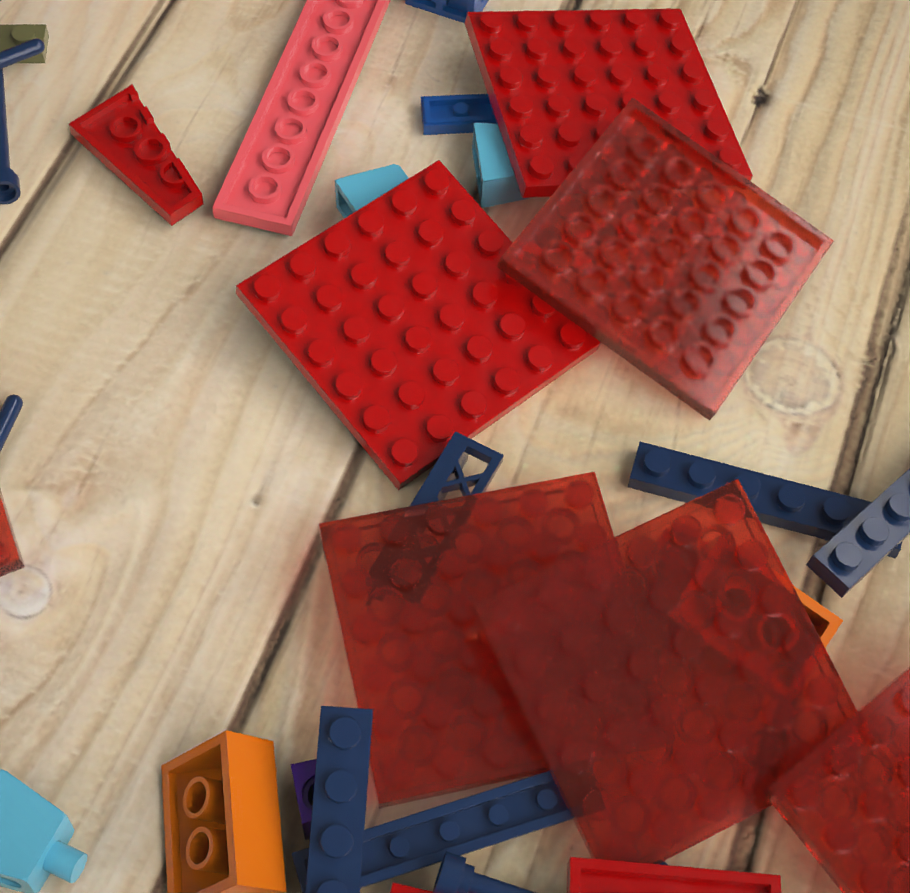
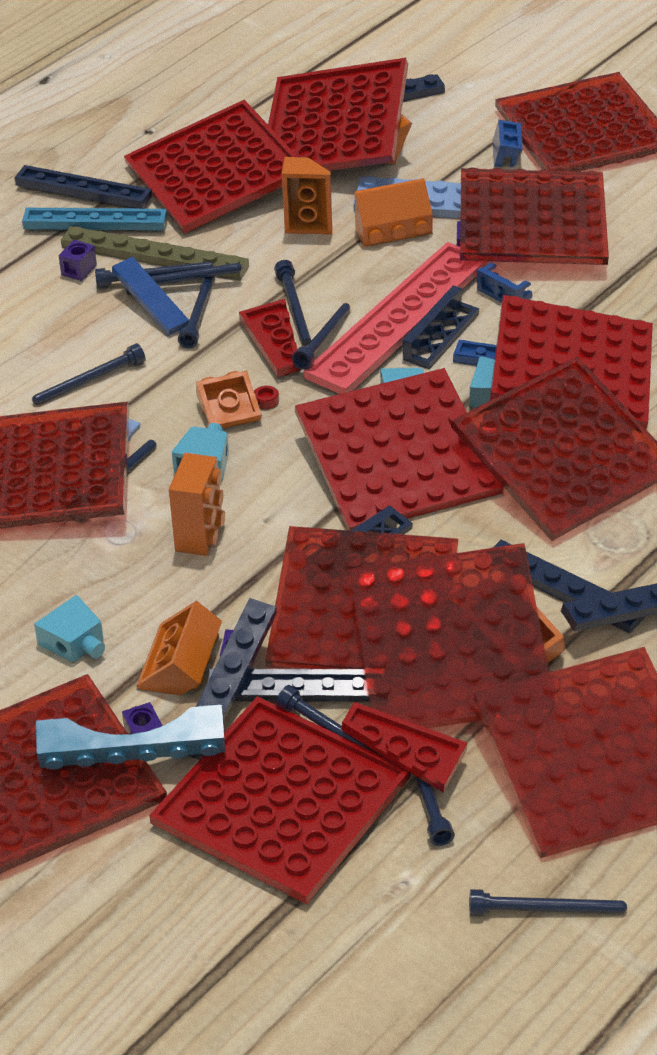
camera: 25 degrees right, 15 degrees down
none -> orange brick [169,453,225,556]
none -> medium azure torso [172,423,229,481]
none -> orange plate [196,370,262,429]
none -> red tile [254,385,279,409]
none -> dark blue piece [274,260,311,346]
none -> dark blue piece [292,303,351,370]
none -> dark blue fence [402,285,479,369]

